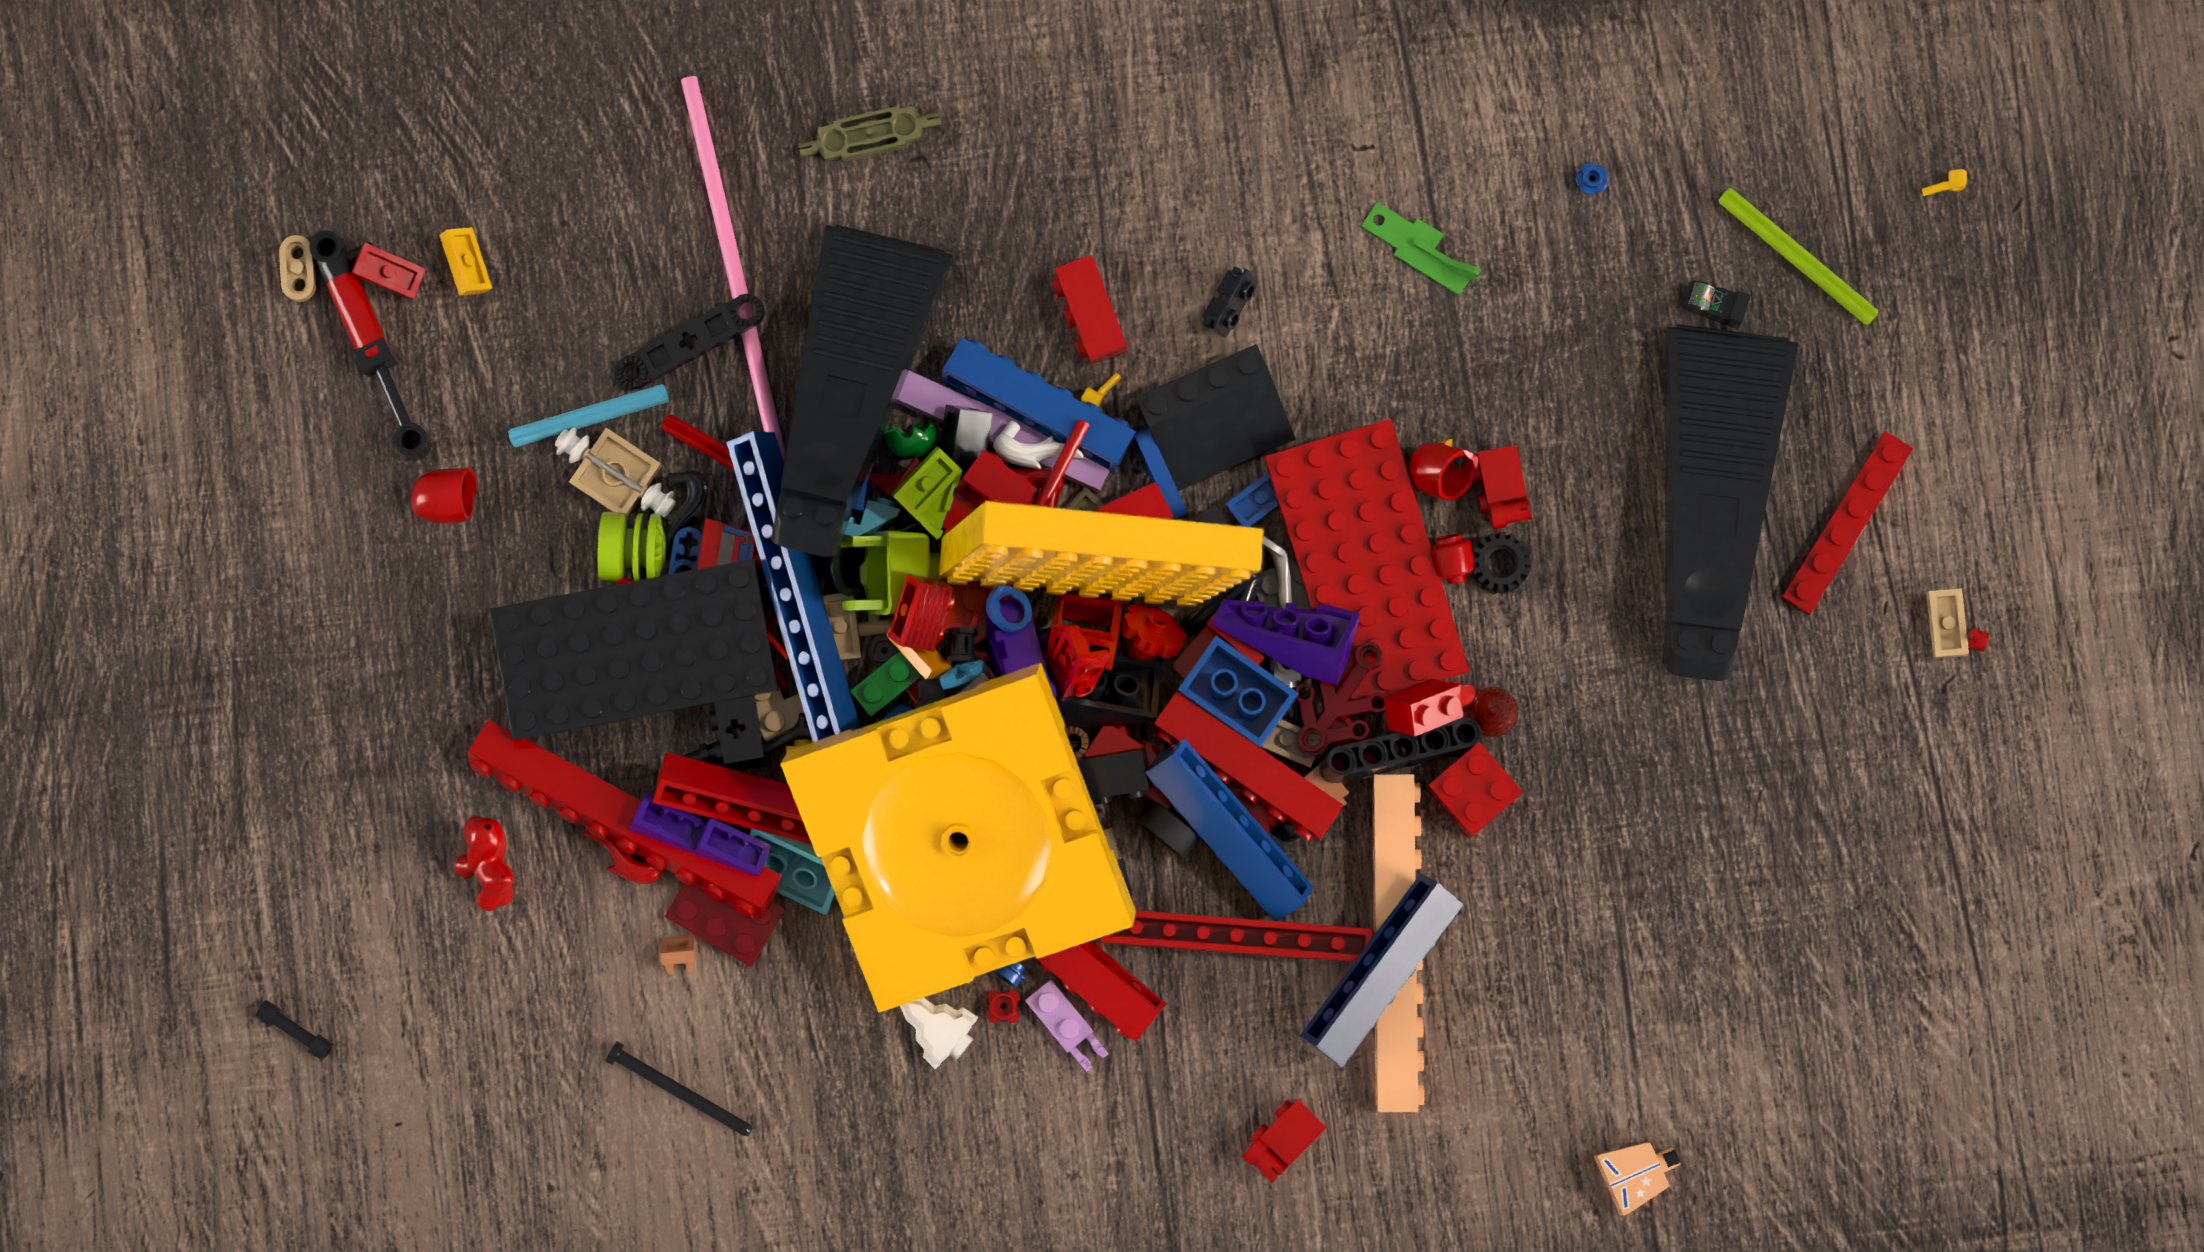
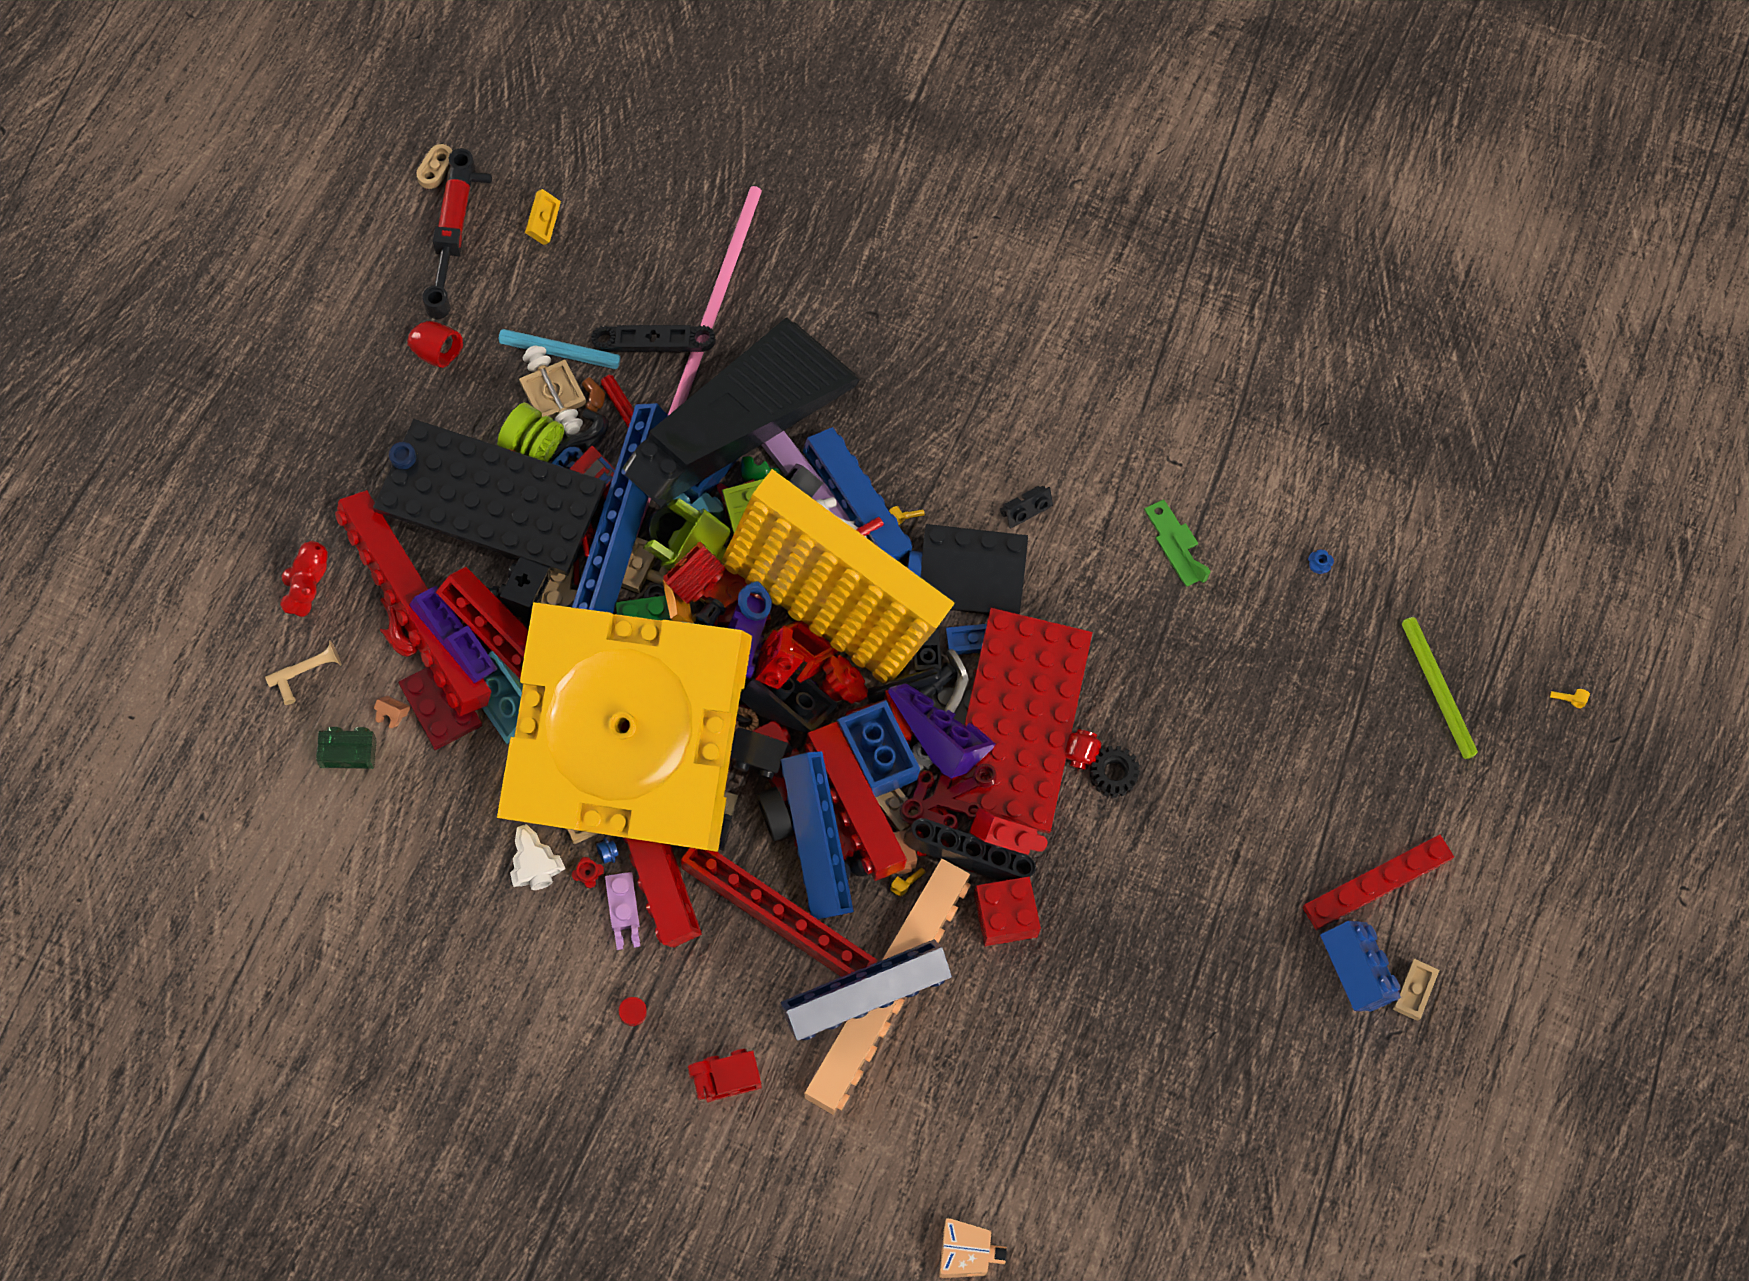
camera: 25 degrees right, 15 degrees down
black bar [255,1000,334,1061] -> none
plate [350,243,426,300] -> none
black bar [605,1041,753,1136] -> none
olive piece [798,106,941,162] -> none
red brick [1051,255,1127,365] -> none
red piece [1408,439,1478,501] -> none
clear red helmet [1468,687,1518,737] -> none
red hinge [1473,445,1532,530] -> none
black brick [1662,324,1798,681] -> none
leg [1682,280,1751,329] -> none
red hand [1968,628,1989,652] -> none
none -> tan piece [265,640,341,705]
none -> clear green brick [316,727,377,769]
none -> dark blue tile [389,442,416,469]
none -> dark orange arm [582,377,605,412]
none -> red tile [619,997,647,1026]
none -> yellow hand [890,868,926,896]
none -> blue brick [1320,921,1401,1011]

